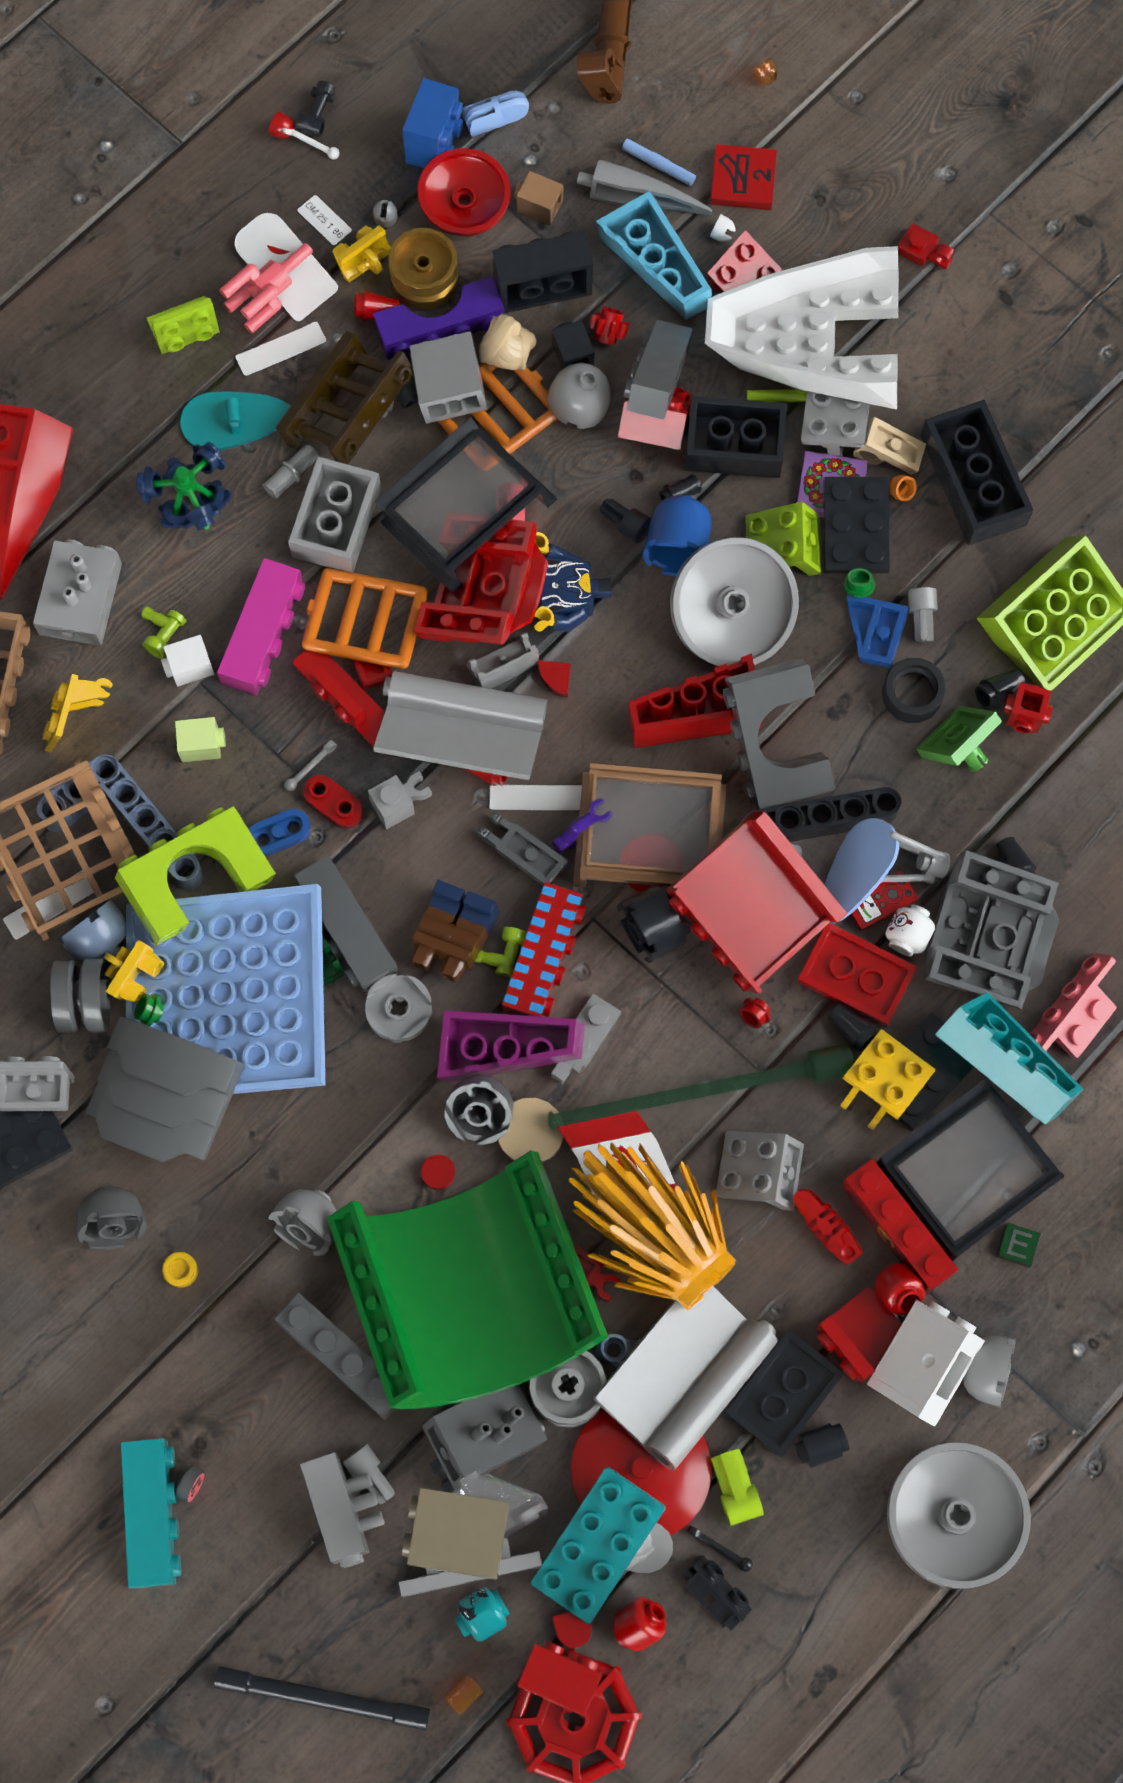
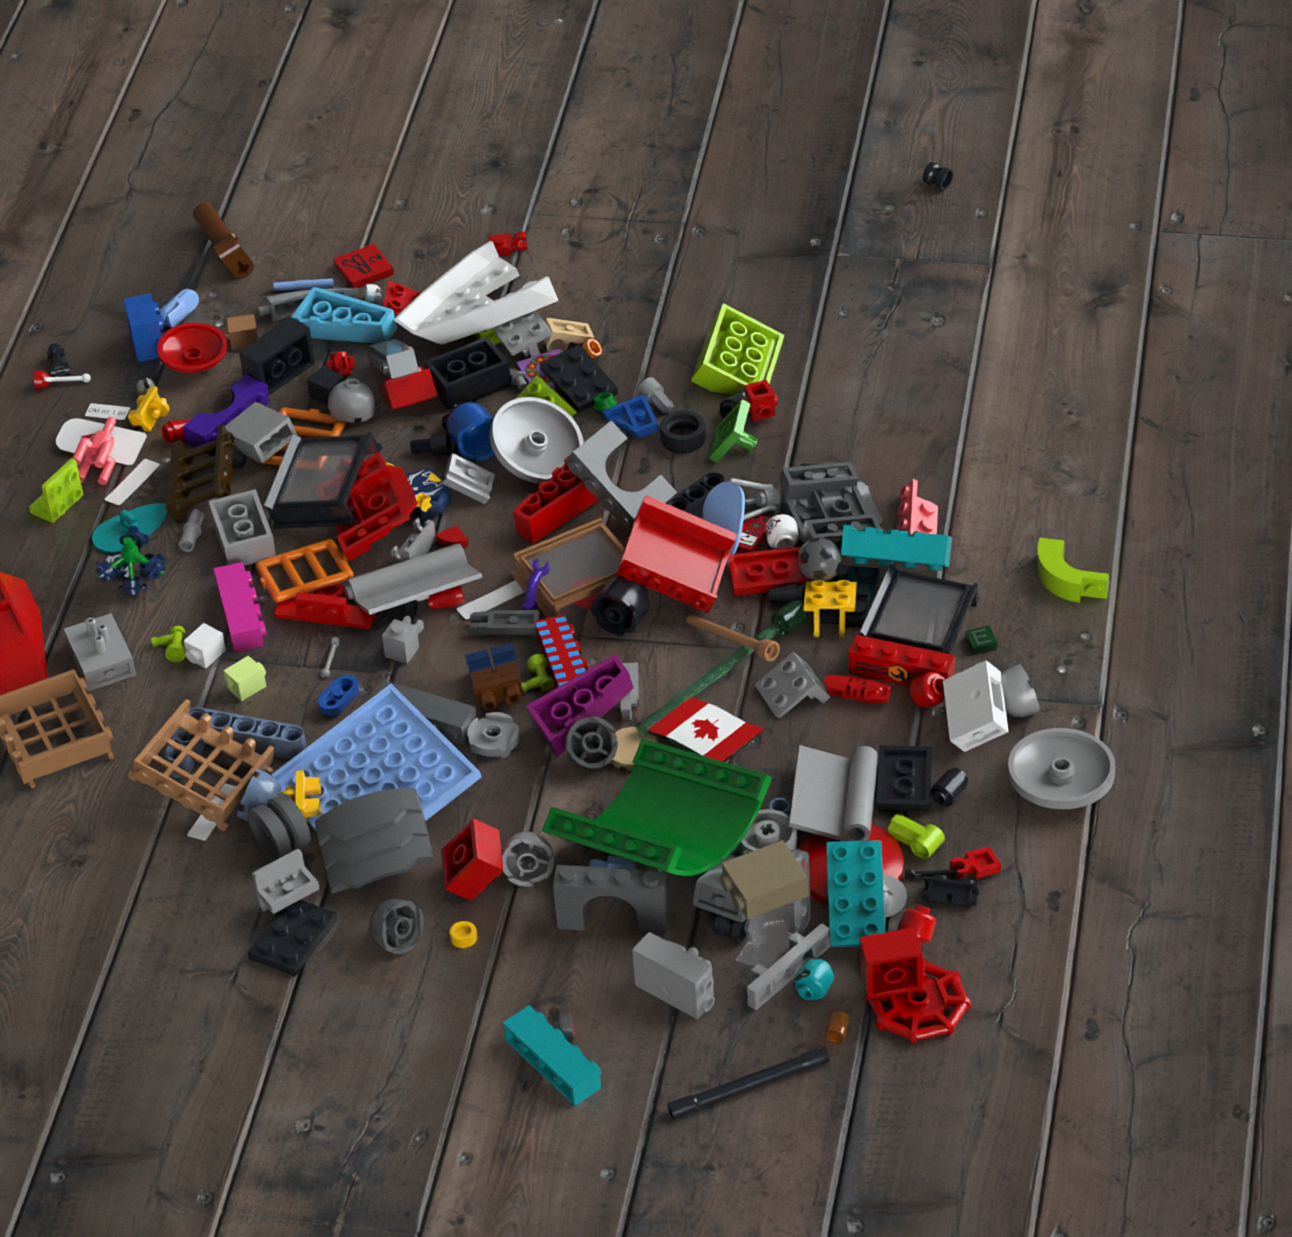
camera: 30 degrees left, 30 degrees down
yellow plate [42,674,113,753] -> none
lime arch [115,806,276,946] -> none
green plate [134,993,164,1026] -> none
red plate [303,775,363,829] -> none
pearl gold wheel [389,228,458,310] -> none
red tile [421,1155,456,1190] -> none
tan hair [478,314,537,370] -> none
light orange plant [569,1143,737,1311] -> none
red plate [739,998,771,1029] -> none
clear orange hinge [751,58,778,85] -> none
red bracket [816,1288,902,1384] -> none
black brick [920,400,1034,546] -> none
none -> red brick [441,819,503,901]
none -> light grey plate [442,453,495,504]
none -> light grey bar [510,368,527,391]
none -> medium nougat piece [686,615,780,661]
none -> dark grey piece [797,538,842,582]
none -> red plate [949,846,1002,880]

